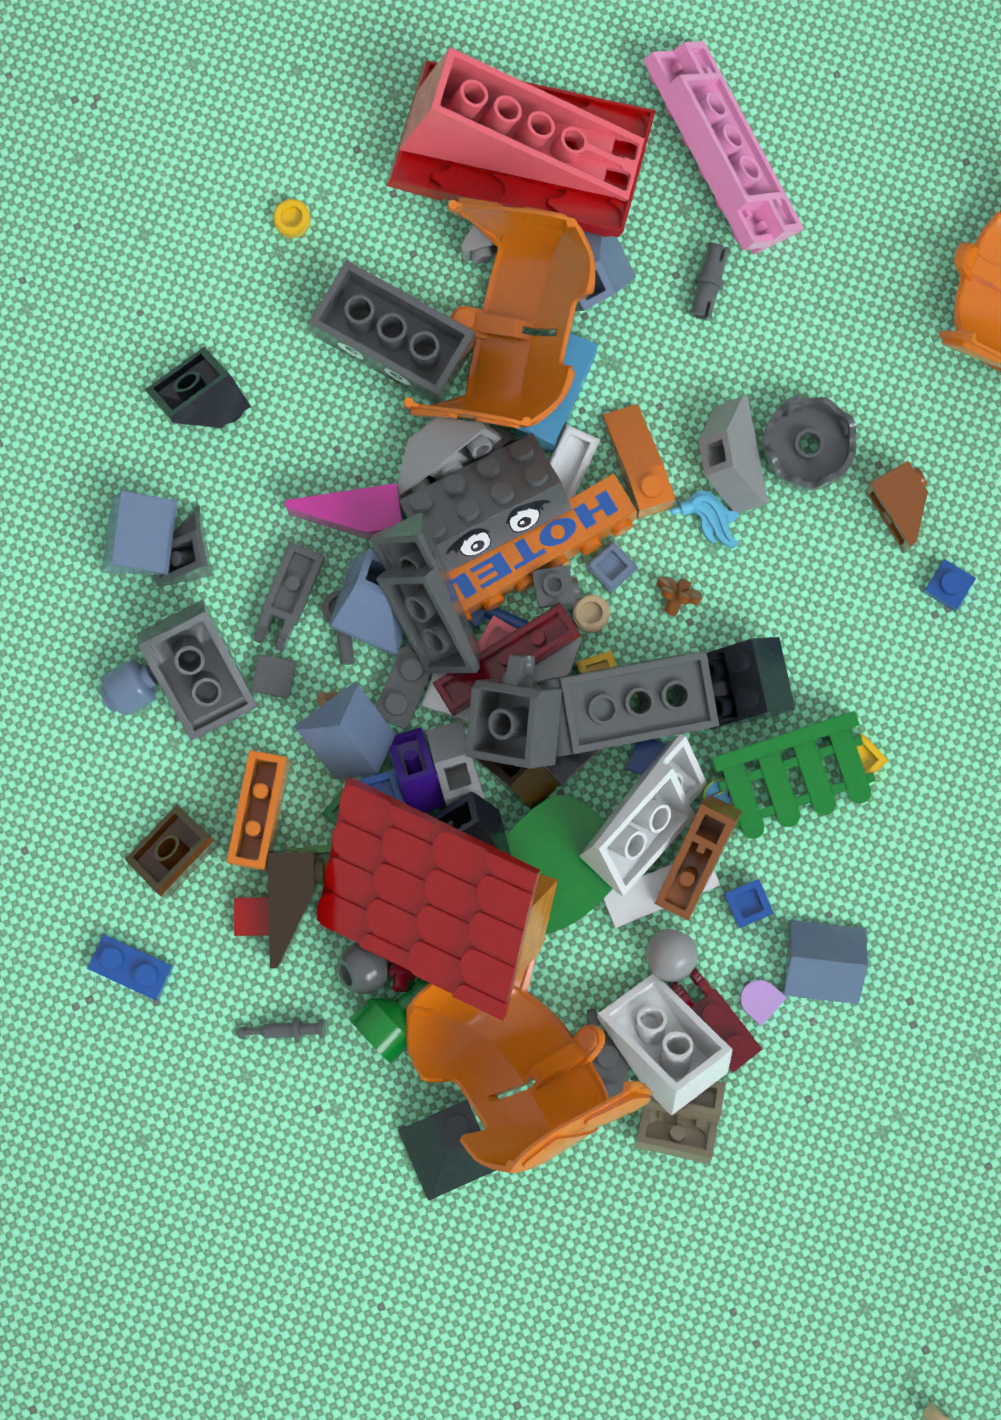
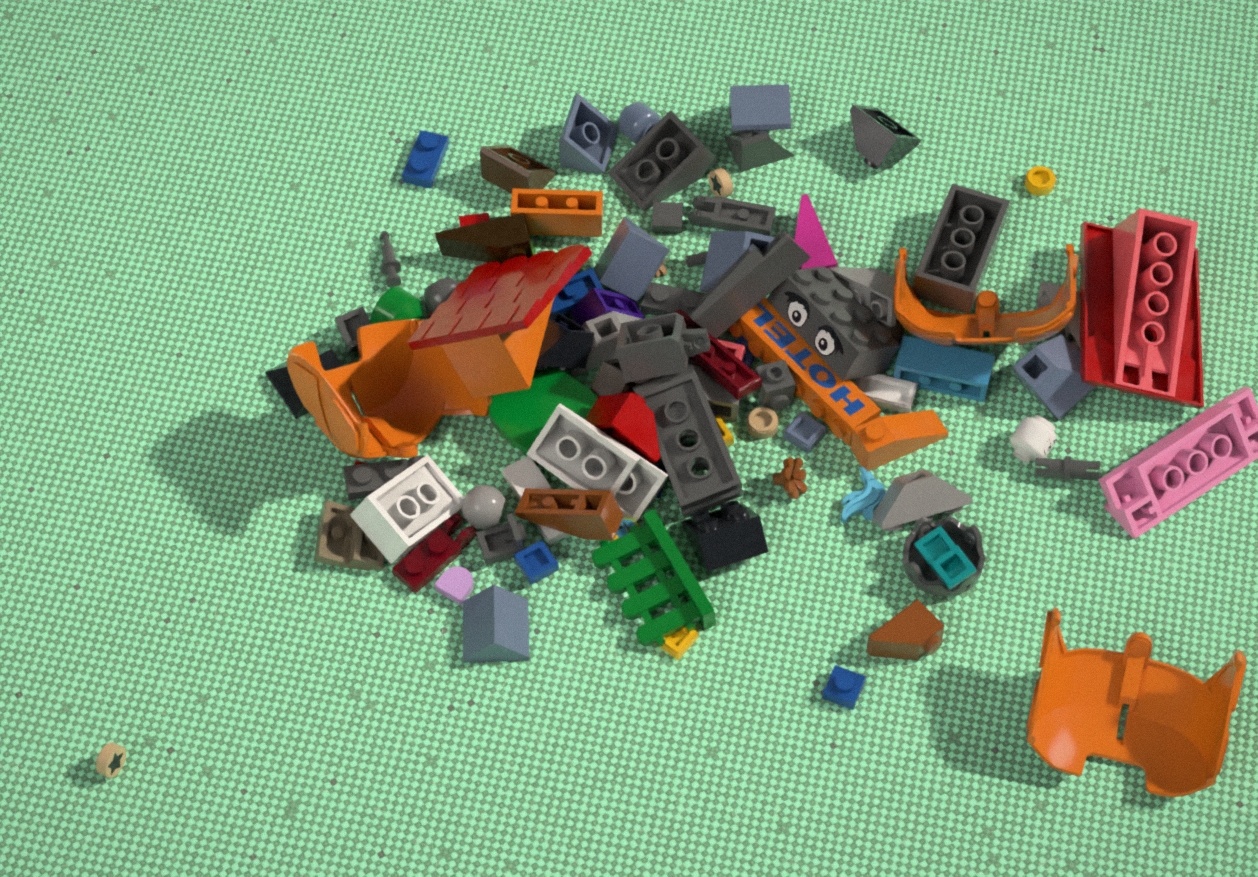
camera: 85 degrees right, 25 degrees down
none -> dark grey bracket [334,306,370,354]
none -> dark grey bracket [476,513,527,565]
none -> sand blue slope [559,94,619,174]
none -> red slope [585,392,660,463]
none -> tan tile [708,168,733,198]
none -> teal slope [914,525,977,590]
none -> white head [1010,415,1057,464]

